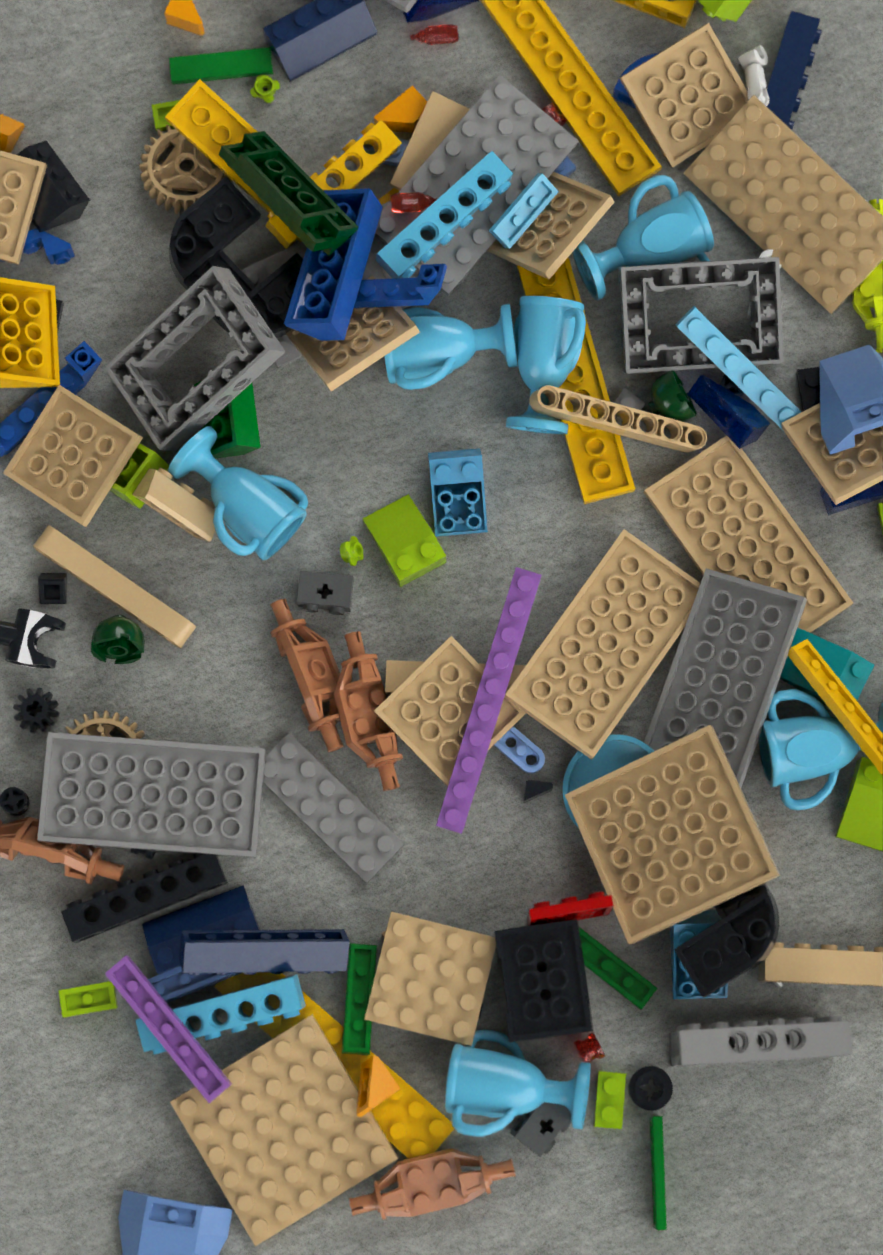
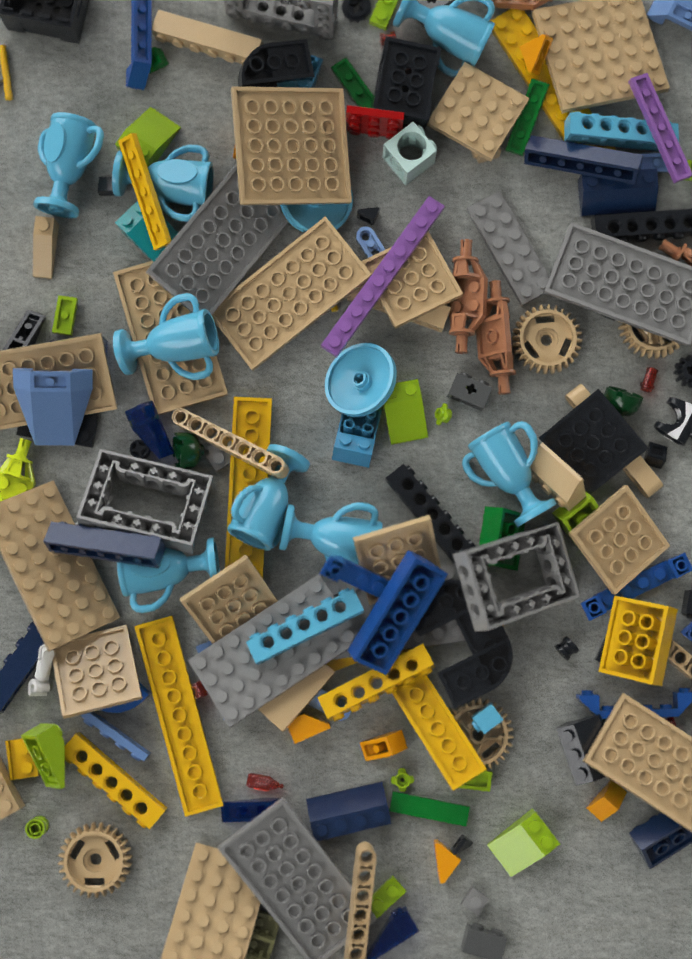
camera: 165 degrees left, 5 degrees up
dark green slope [219,131,358,256] -> none
clear red piece [391,192,438,213] -> none
medium azure plate [489,173,559,249] -> none
medium azure plate [675,306,802,430] -> none
none -> dark blue brick [43,521,166,569]
none -> medium blue plate [80,711,151,761]
none -> medium azure piece [113,293,219,380]
none -> medium azure dish [325,343,397,417]
none -> light orange slope [360,729,408,761]
none -> light aqua brick [382,121,437,186]
none -> black brick [385,463,476,564]
none -> black slope [451,835,473,855]
none -> medium azure brick [471,702,503,734]
none -> lime slope [486,808,560,877]
none -> tan gear [511,304,582,375]
none -> black plate [539,388,649,495]
none -> black wheel [554,636,579,661]
none -> clear red pin [640,367,658,393]

